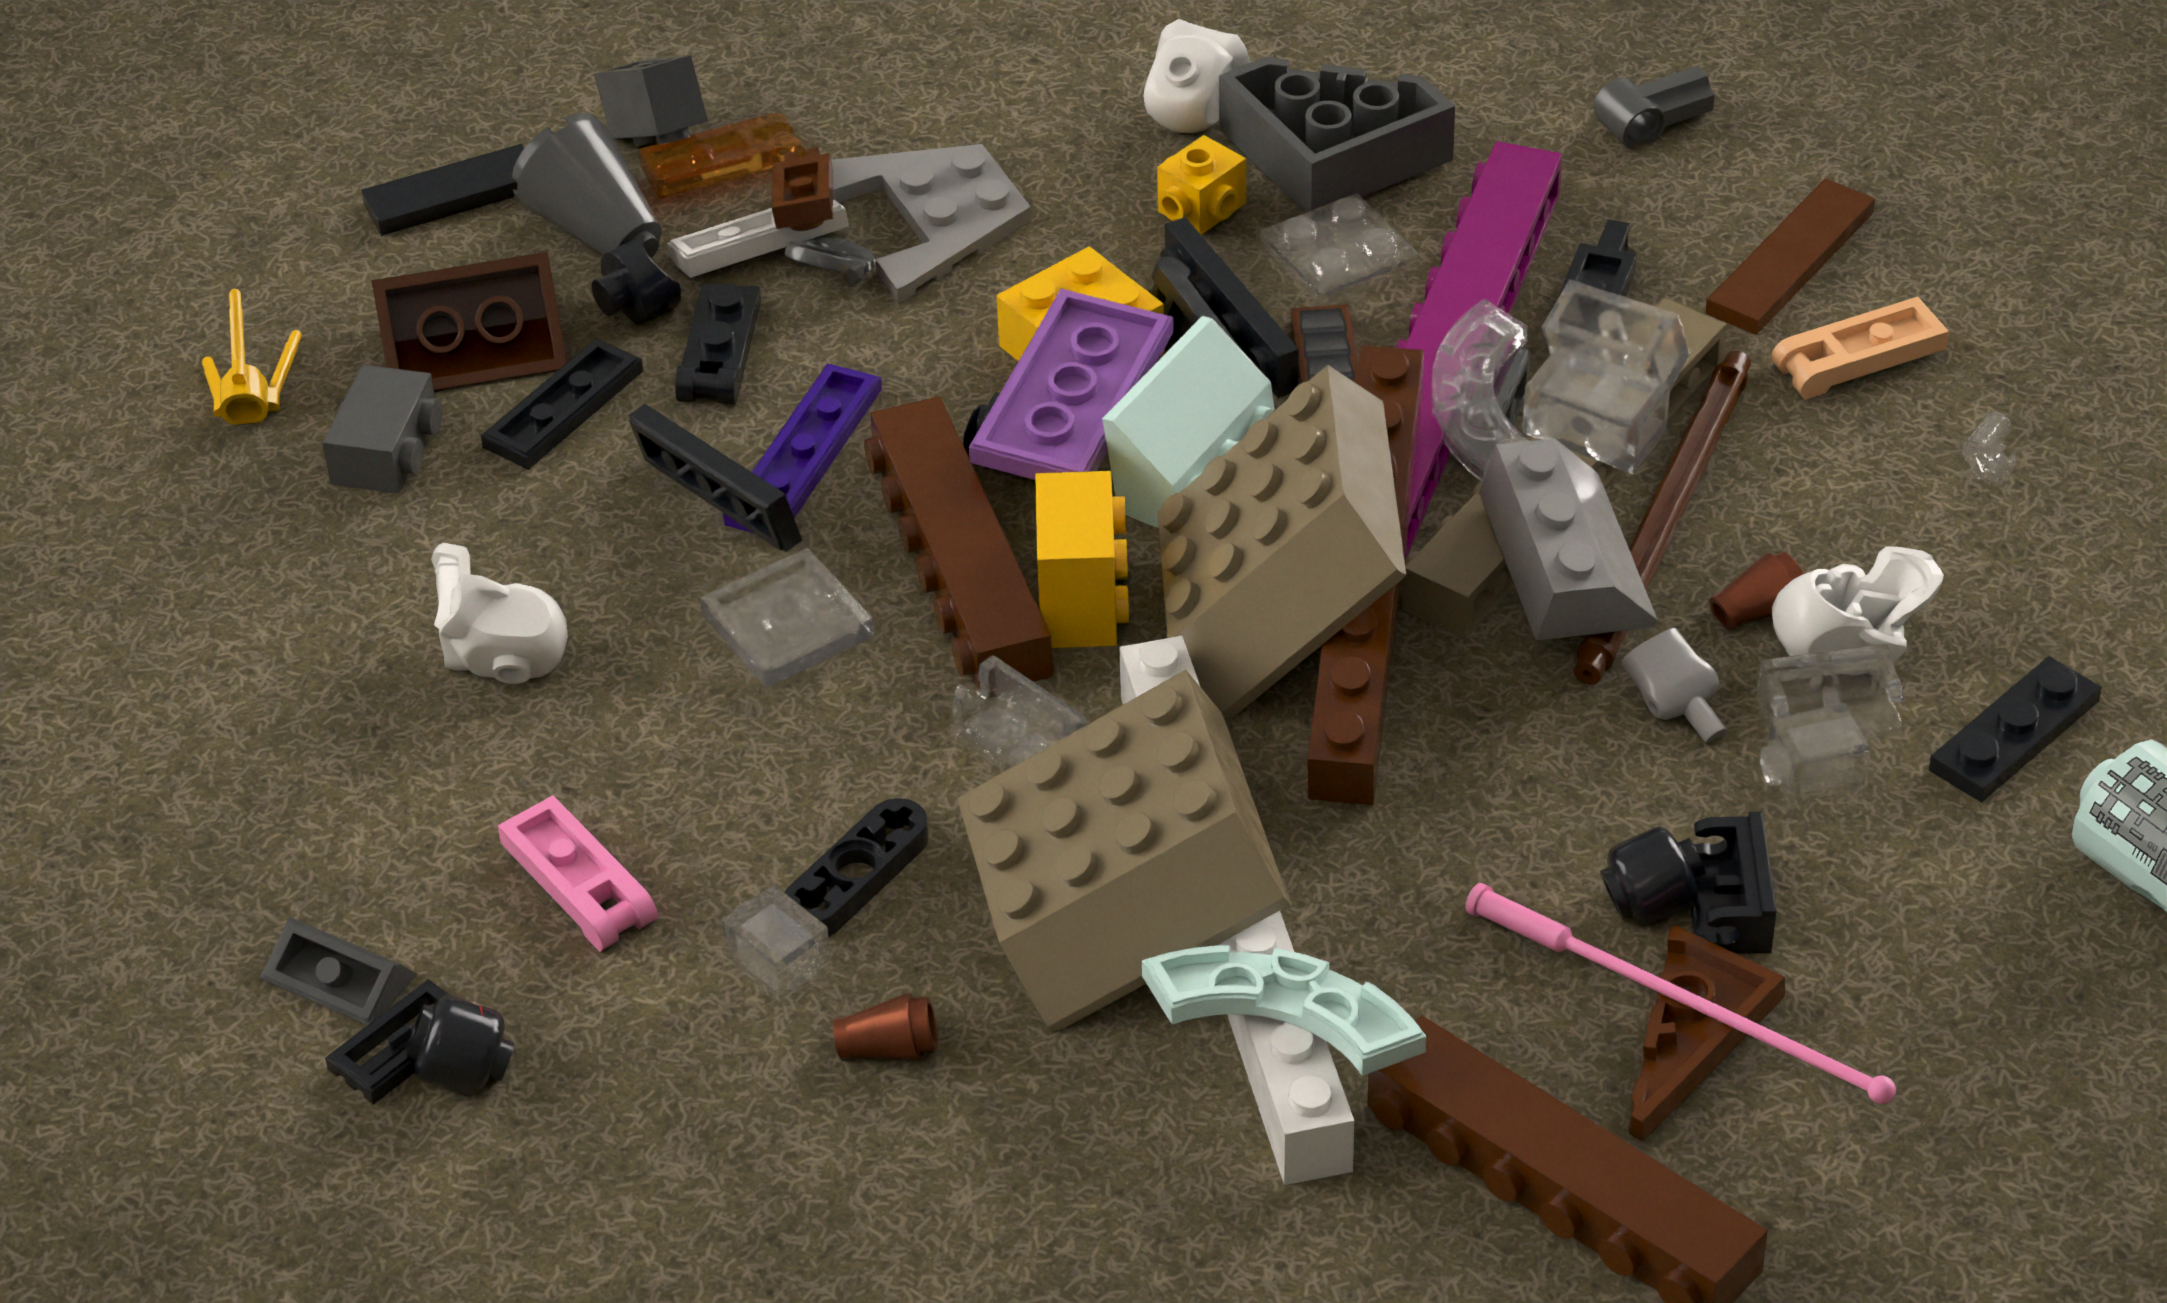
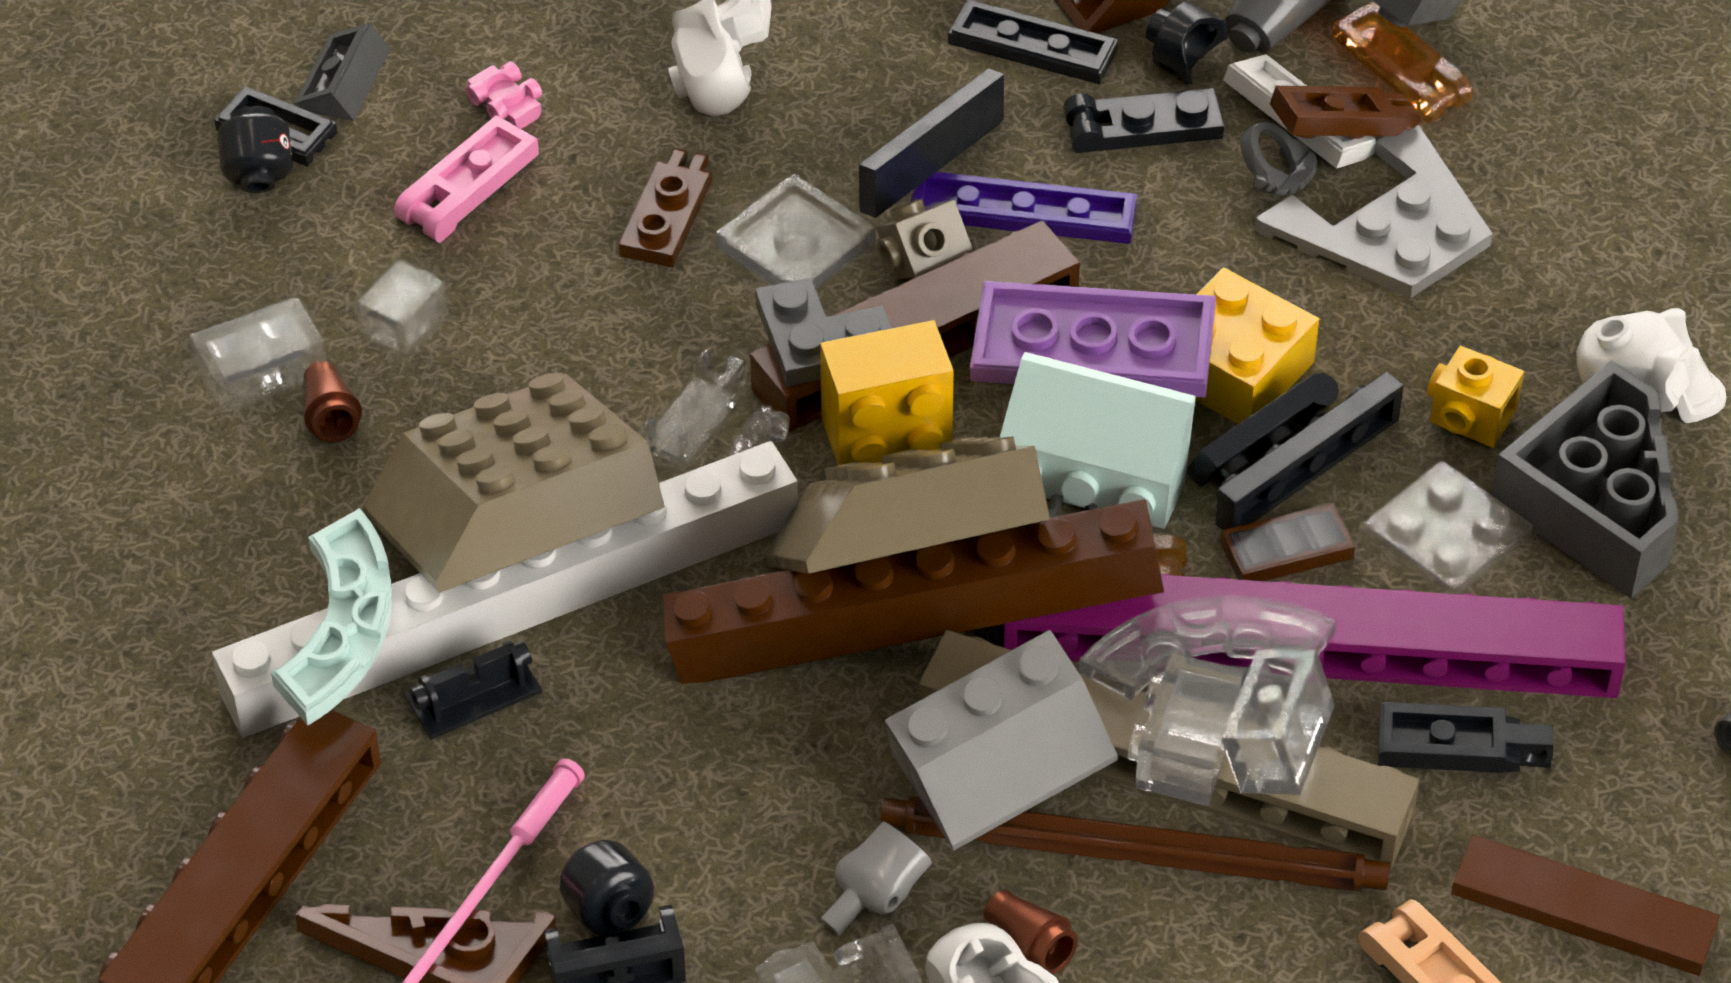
camera: 75 degrees right, 5 degrees up
black beam [782,798,928,941] -> none
none -> clear brick [189,296,327,416]
none -> black hinge [404,640,542,740]
none -> bright pink piece [466,61,542,129]
none -> reddish brown hinge [619,148,712,268]
none -> clear arm [726,406,790,457]
none -> plate [755,277,892,387]
none -> dark tan brick [876,199,974,279]

